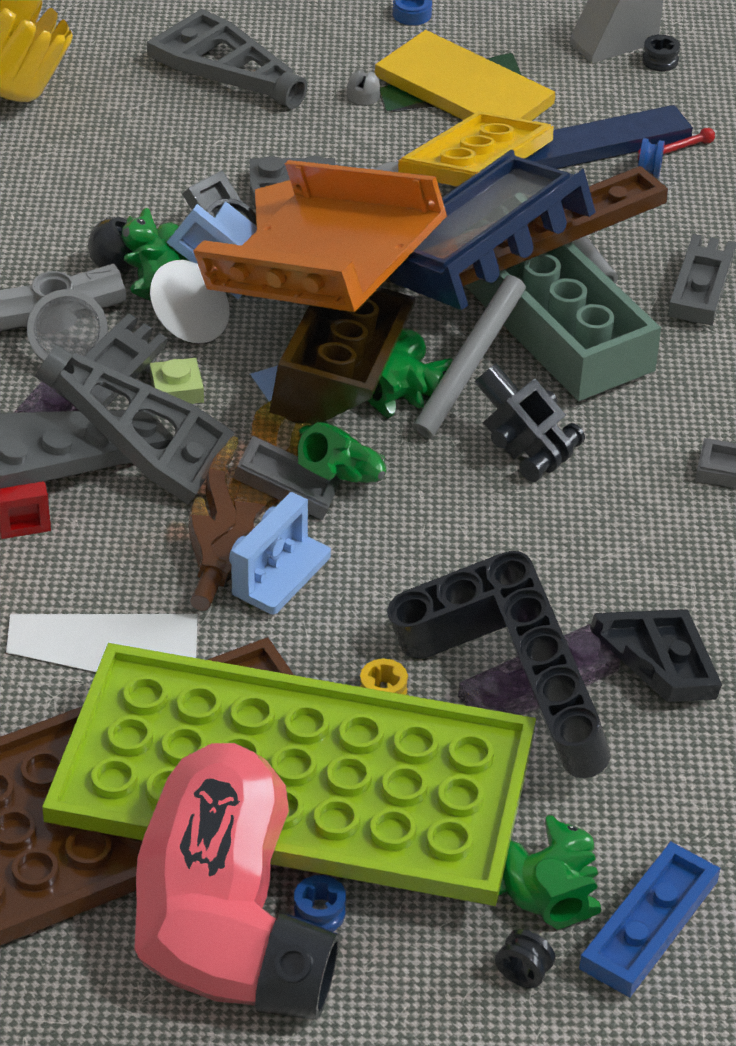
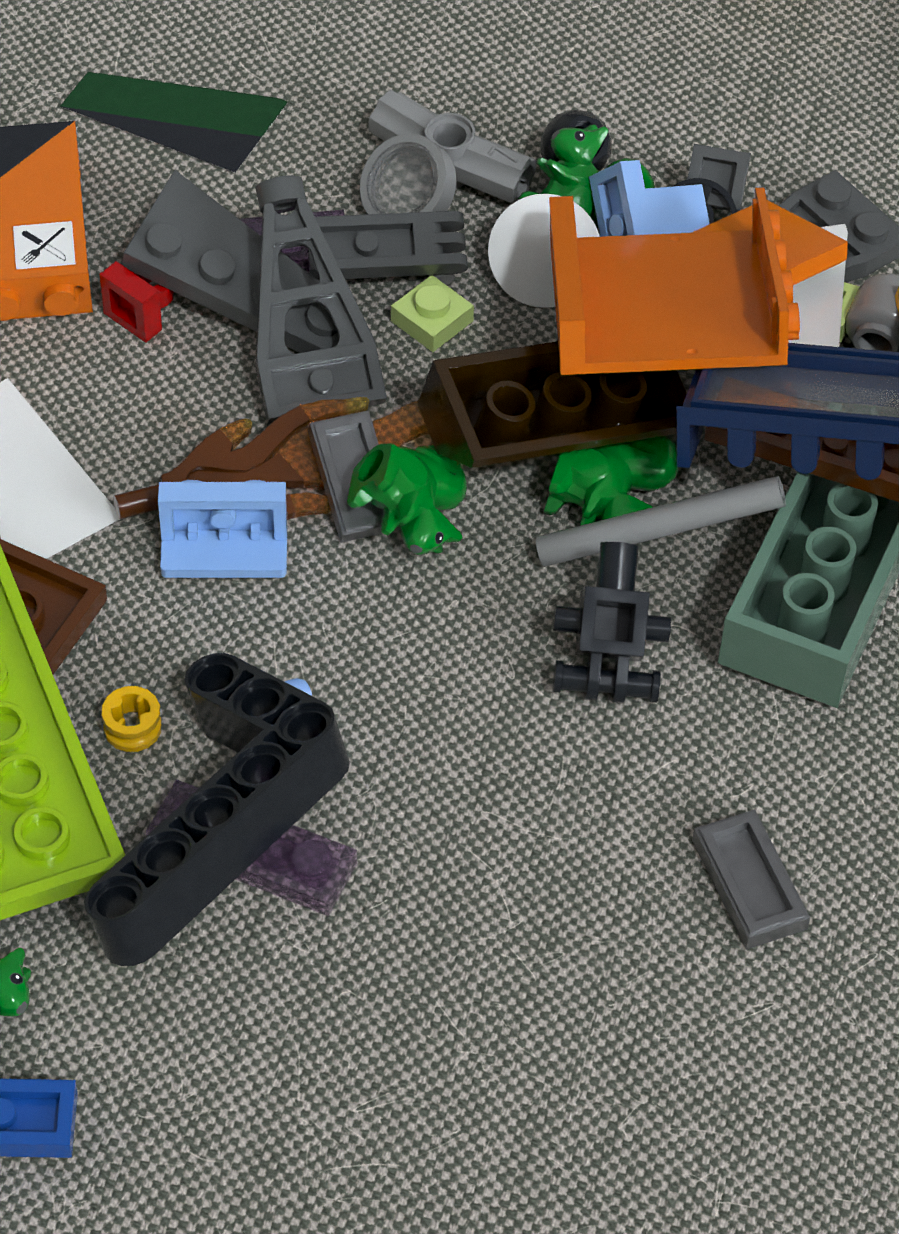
camera: 55 degrees right, 10 degrees up
black wing [590,609,722,702] -> none

